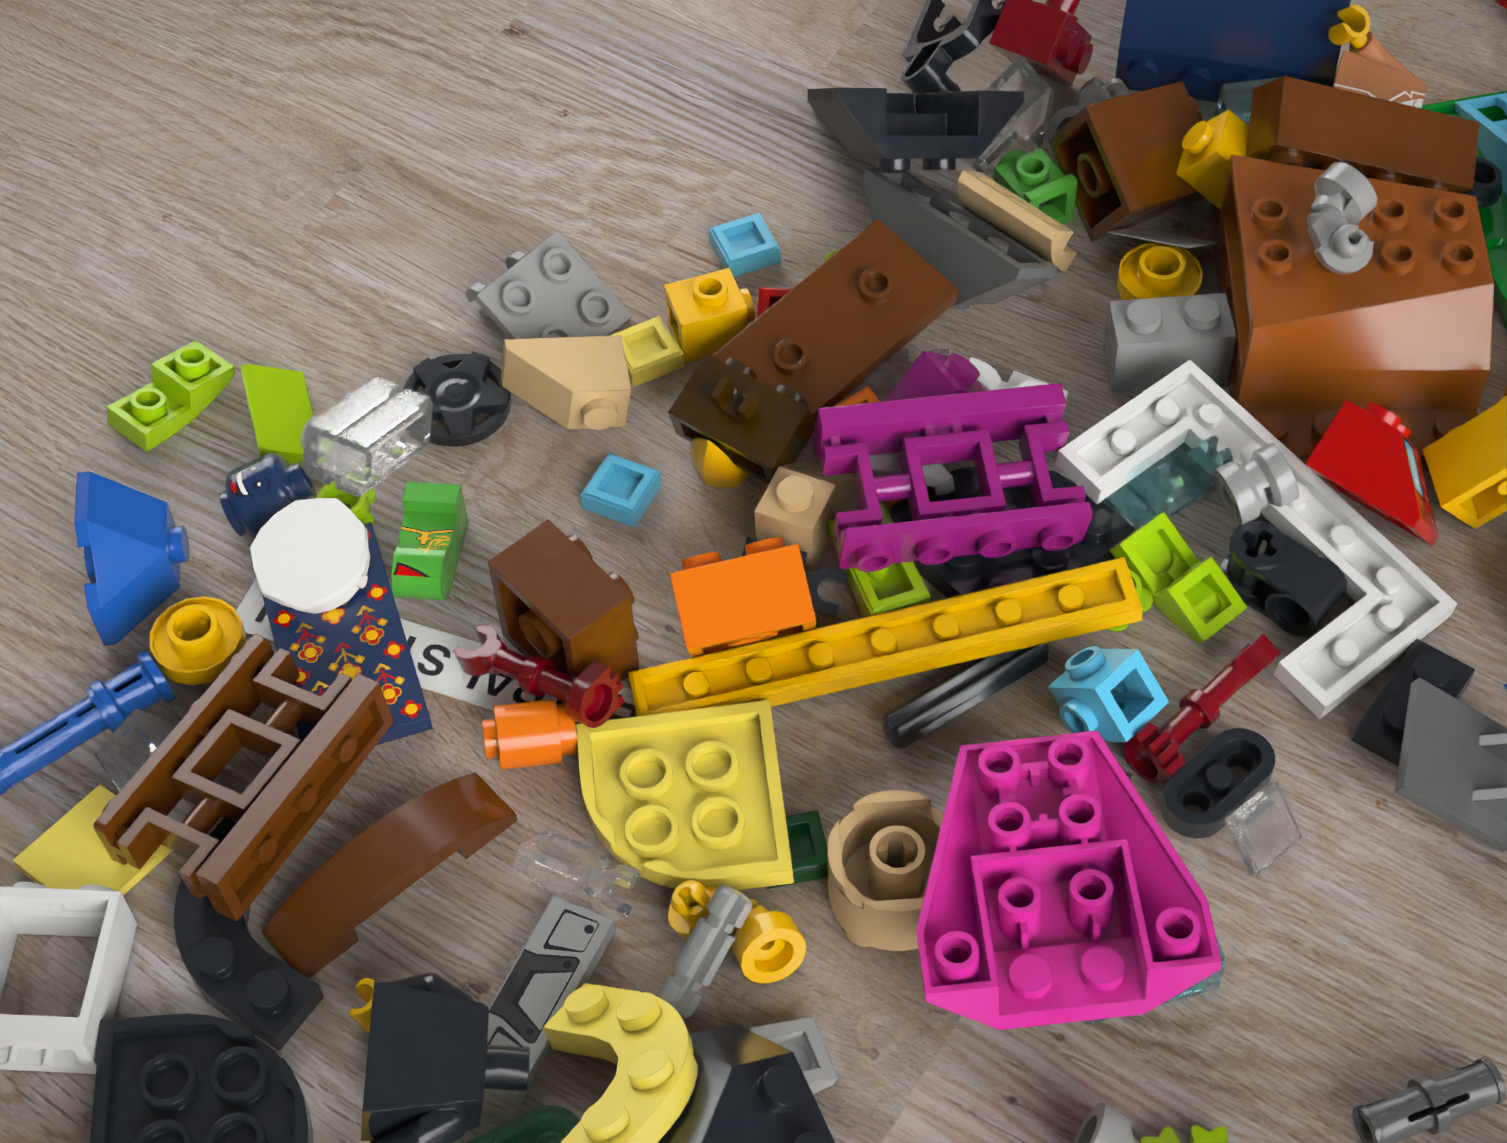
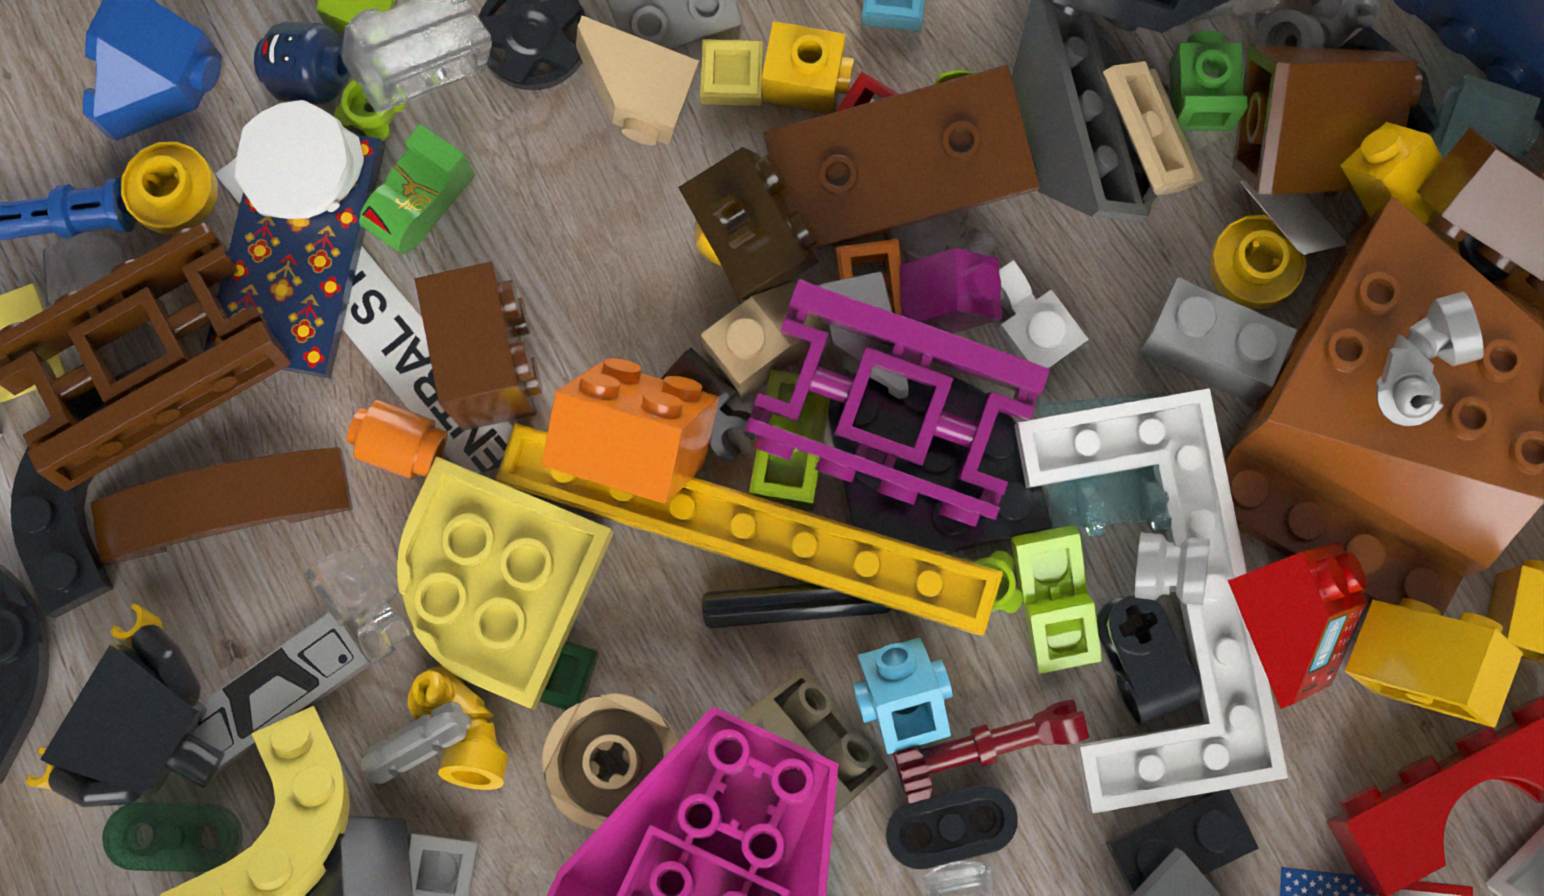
camera: 30 degrees right, 25 degrees up
dark red piece [453,624,625,728] -> none
medium azure tile [580,453,662,527] -> none

